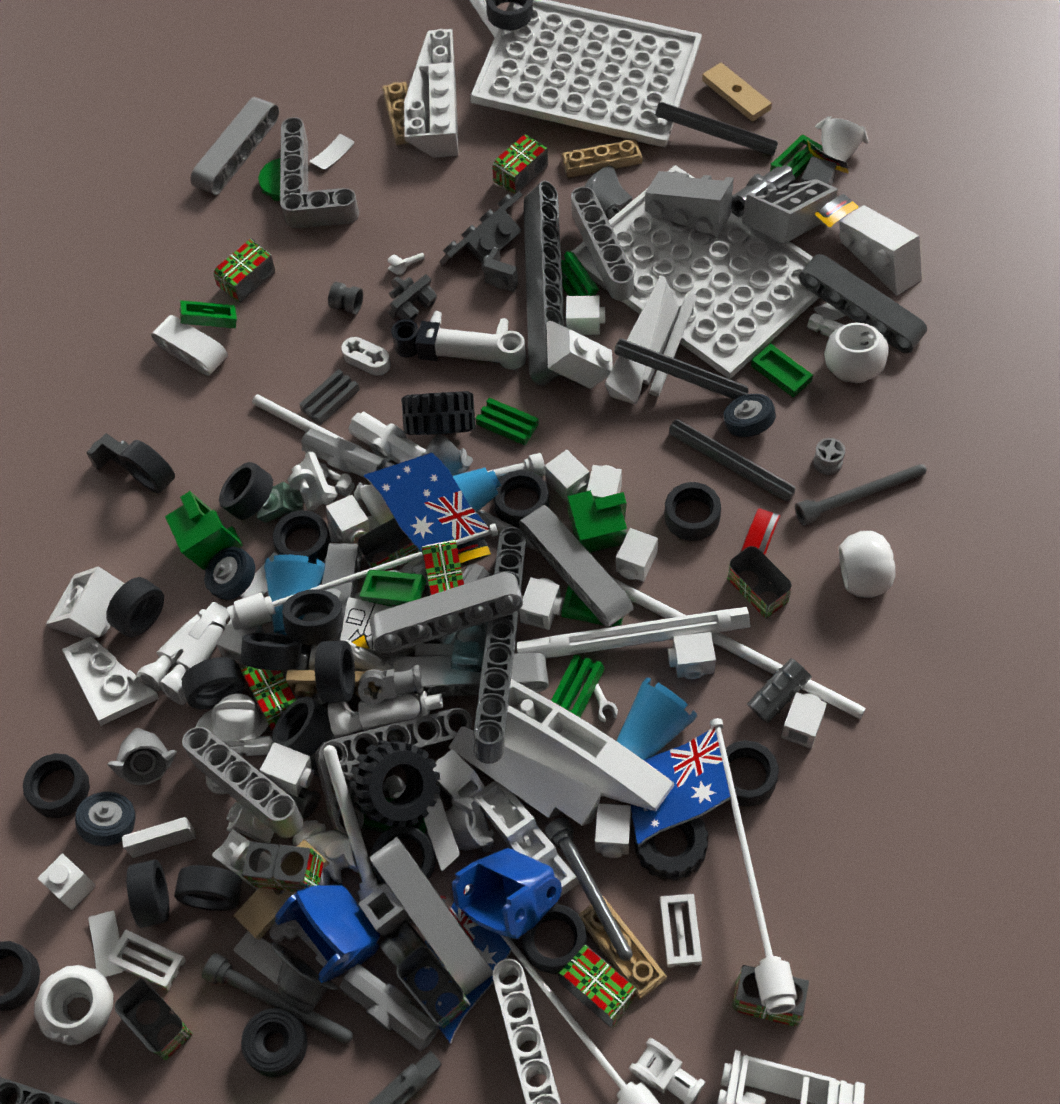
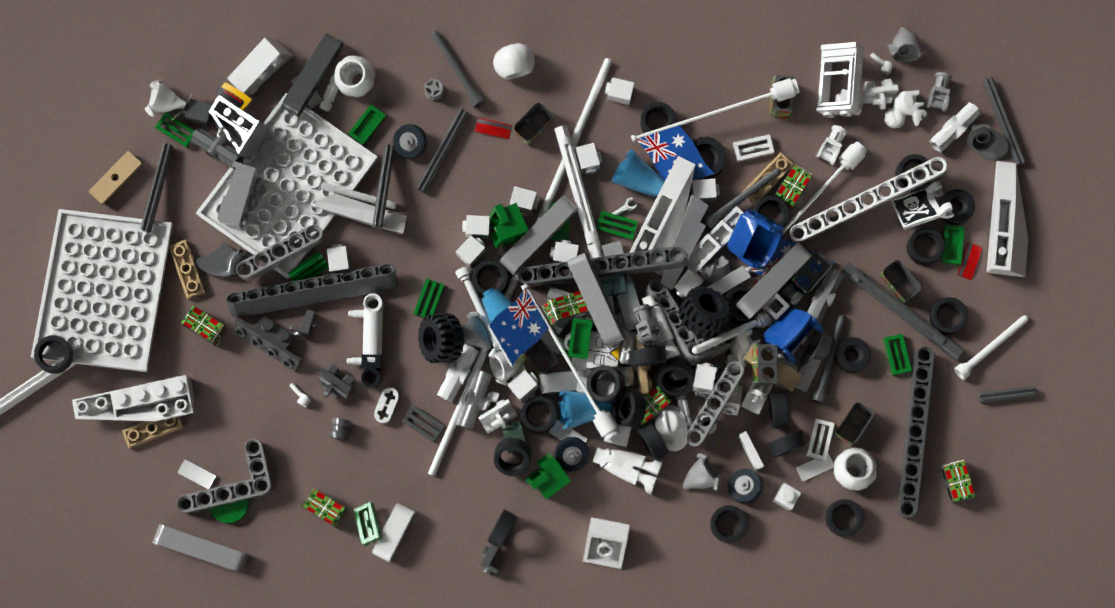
camera: 105 degrees left, 20 degrees up
white wing [62,636,159,726] -> none
black tyre [106,577,164,638] -> none
white slope [546,320,613,389] -> none
black tyre [664,482,721,541] -> none
dark grey axle [747,658,812,724] -> none

